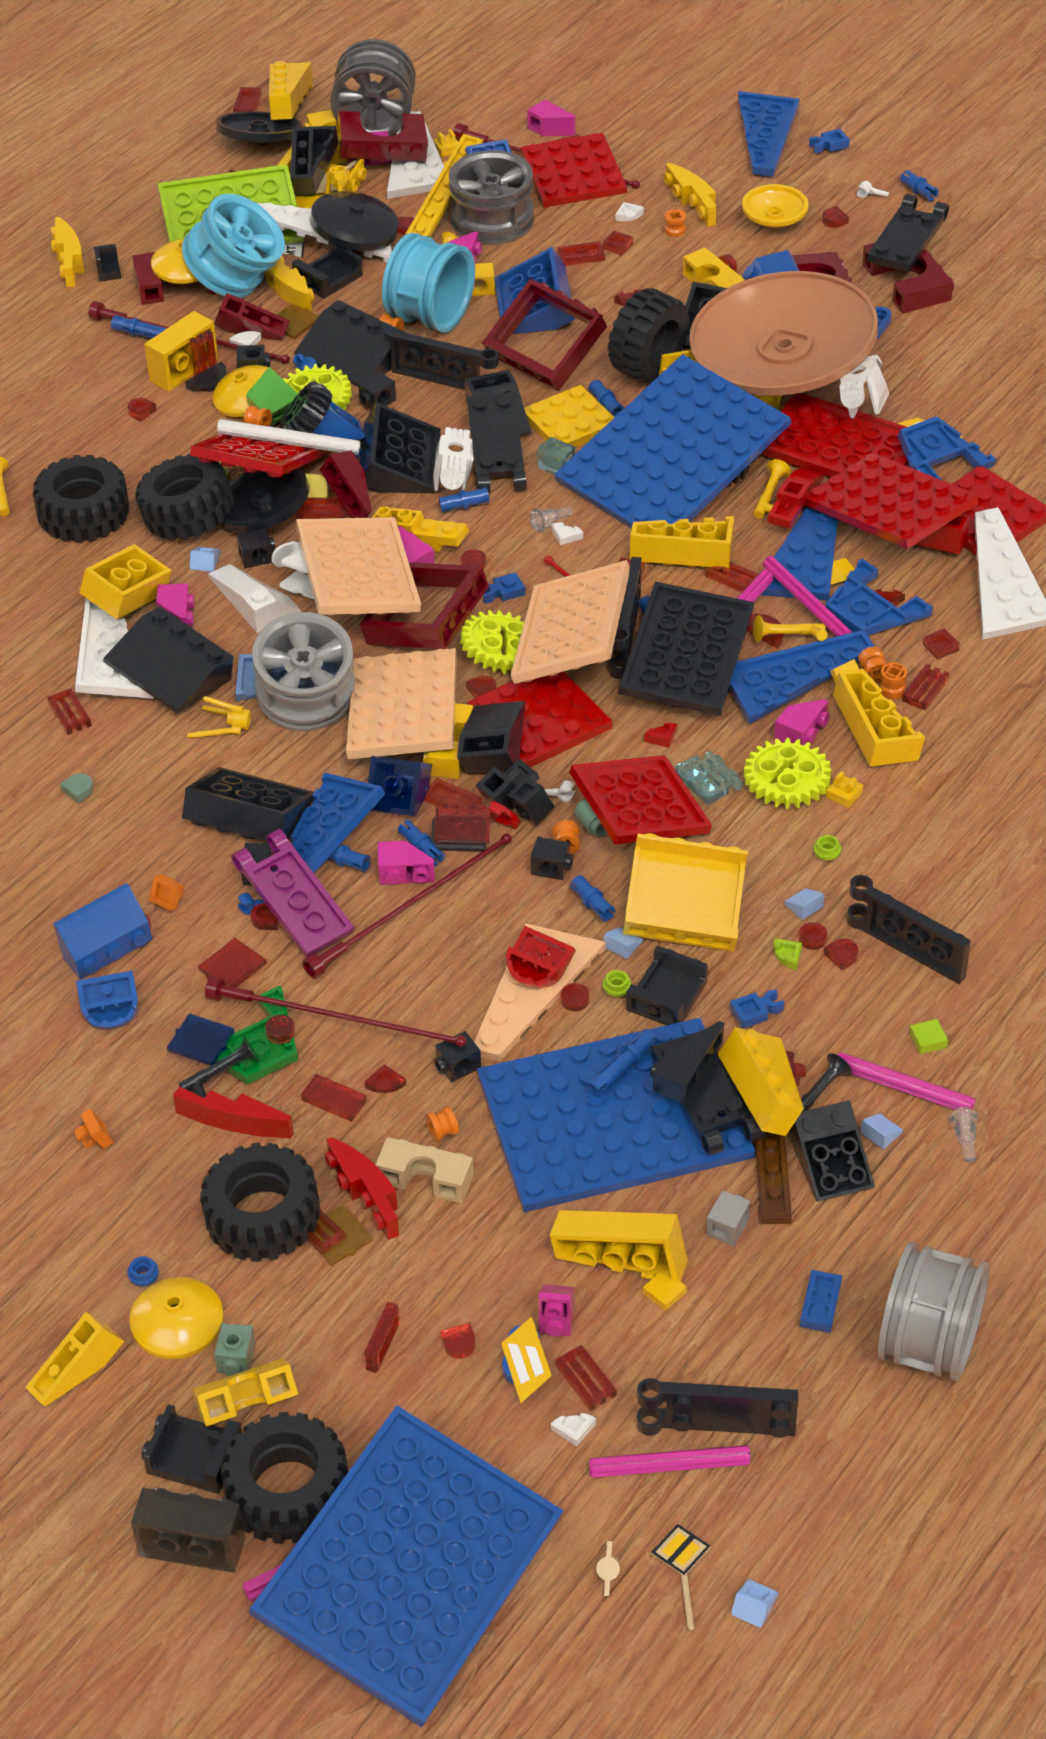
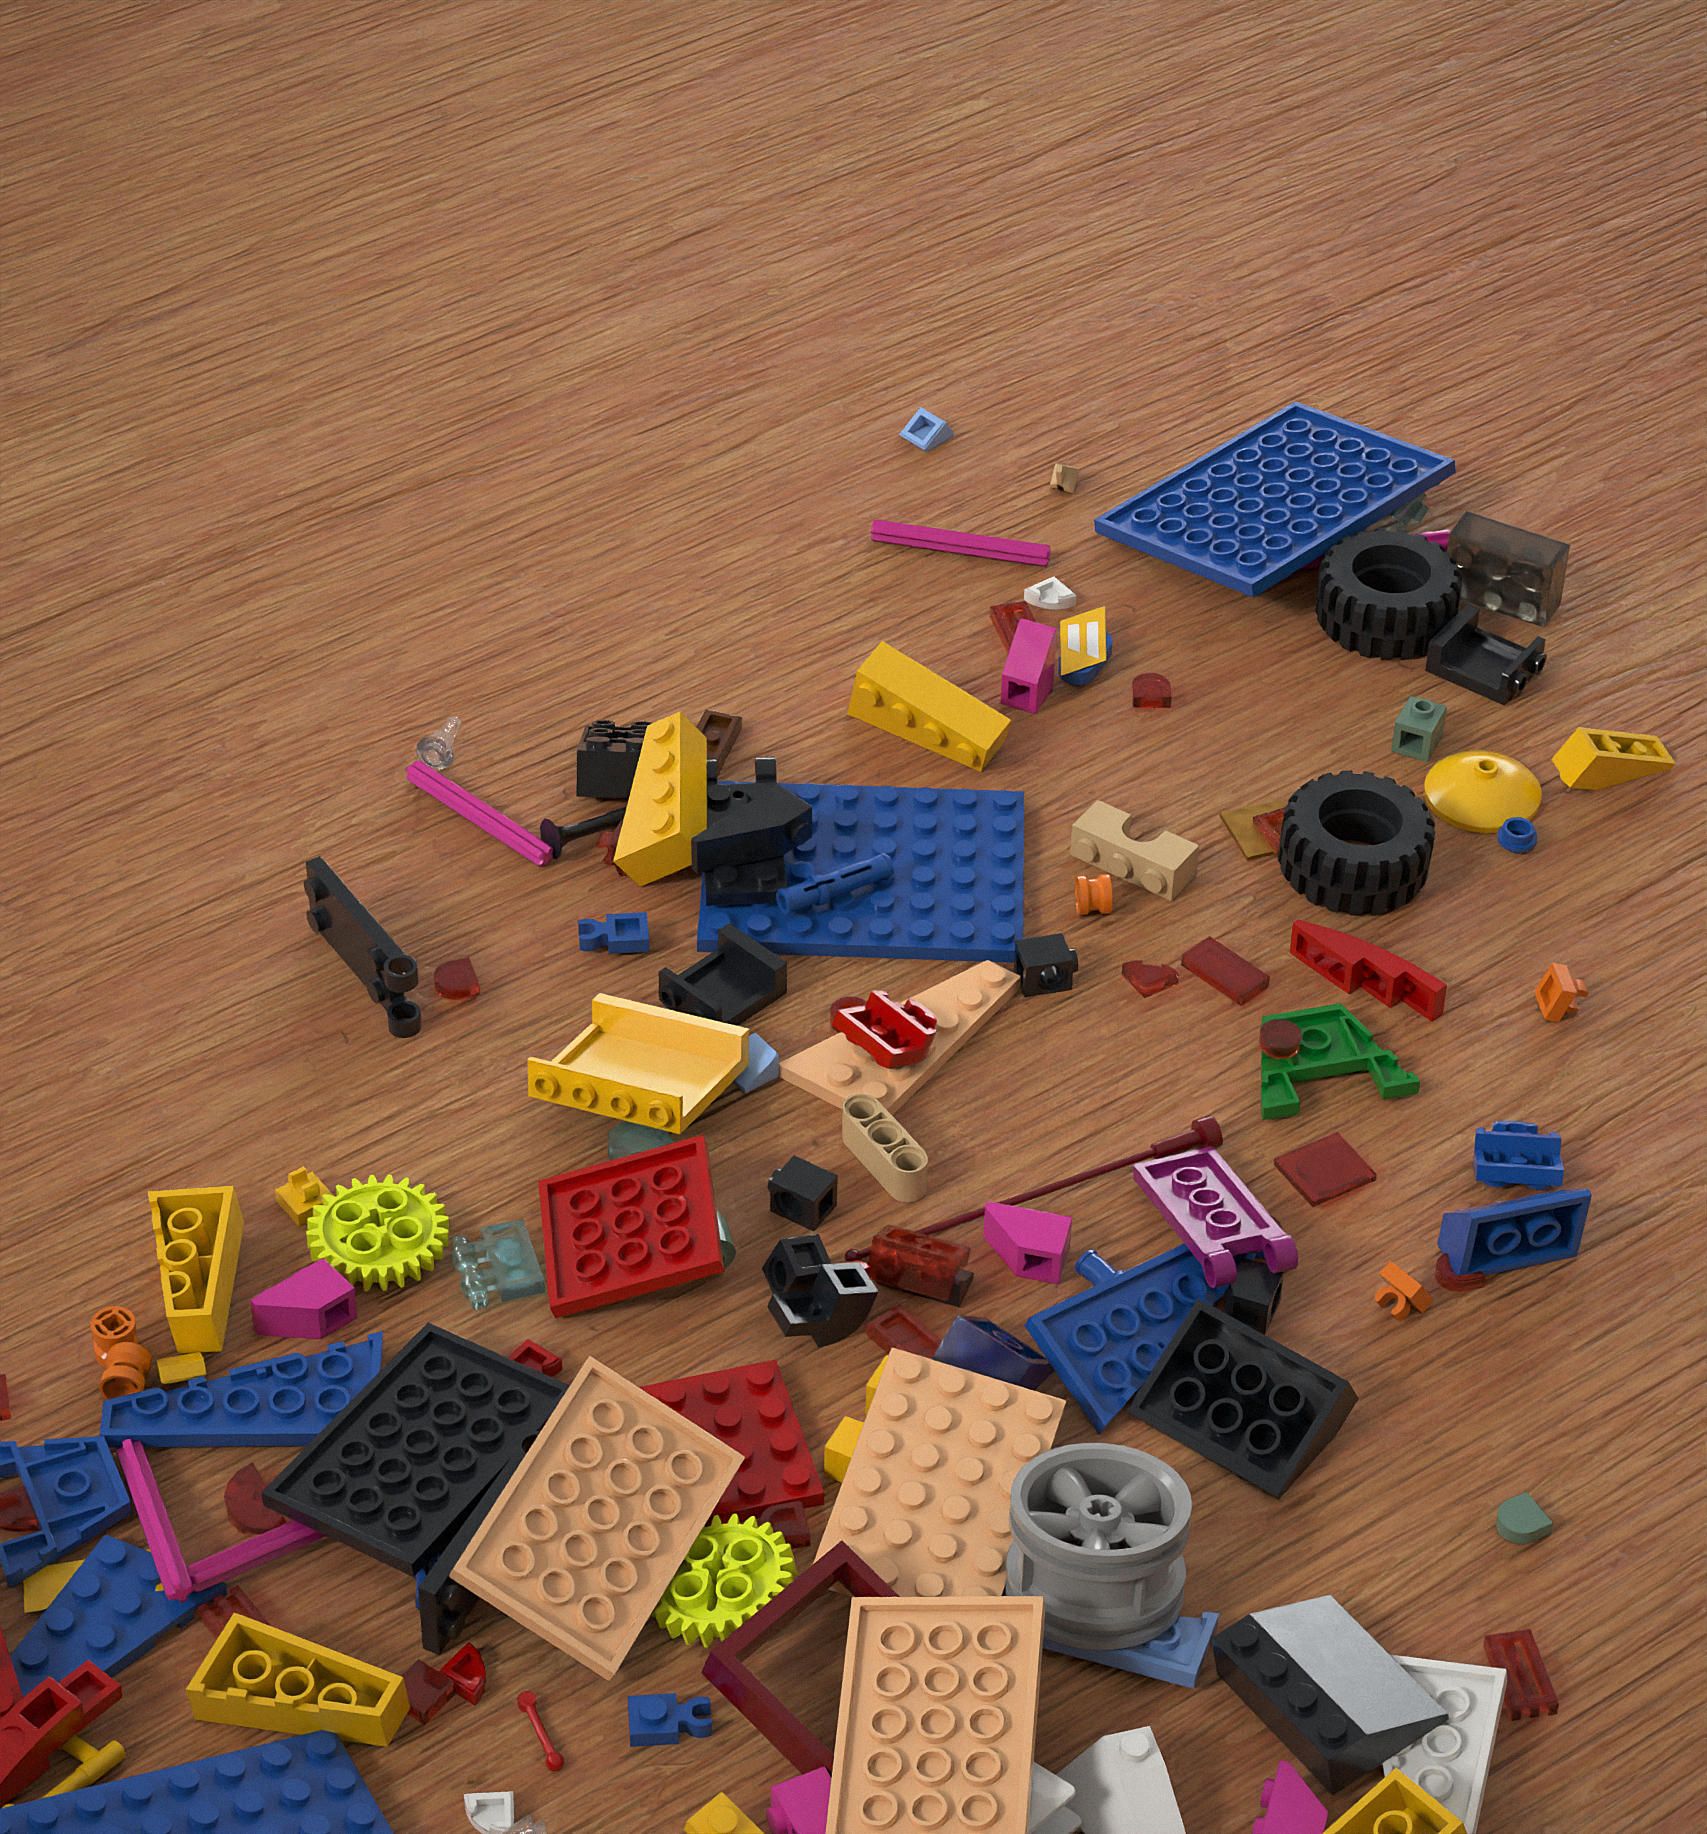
camera: 165 degrees left, 5 degrees down
clear blue piece [167,1013,235,1066] -> none
black piece [178,1036,259,1098] -> none
yellow plant [187,696,251,738] -> none
yellow arch [192,1358,298,1426] -> none
dark red piece [205,977,466,1047] -> none
red slope [324,1137,399,1240] -> none
clear red tile [364,1302,400,1373] -> none
blue pin [398,820,445,867] -> none
black slope [457,701,525,775] -> none
clear red tile [461,549,486,569] -> none
white hand [545,780,575,802] -> none
orange wheel [552,820,580,854] -> none
blue pin [570,875,616,922] -> none
lime plate [603,970,631,997] -> none
black hinge [637,1378,798,1437] -> none
piece [651,1524,711,1631] -> none
light grey brick [706,1190,751,1246] -> none
yellow piece [753,615,828,642] -> none
lime tile [774,938,802,970] -> none
light blue slope [784,888,824,920] -> none
clear red tile [799,922,827,950] -> none
blue plate [800,1270,842,1333] -> none
lime plate [814,835,841,860] -> none
light blue slope [861,1114,903,1150] -> none
light grey wheel [878,1241,990,1382] -> none
clear red tile [902,664,950,710] -> none
lime tile [909,1019,948,1054] -> none
none -> tan beam [842,1094,928,1202]

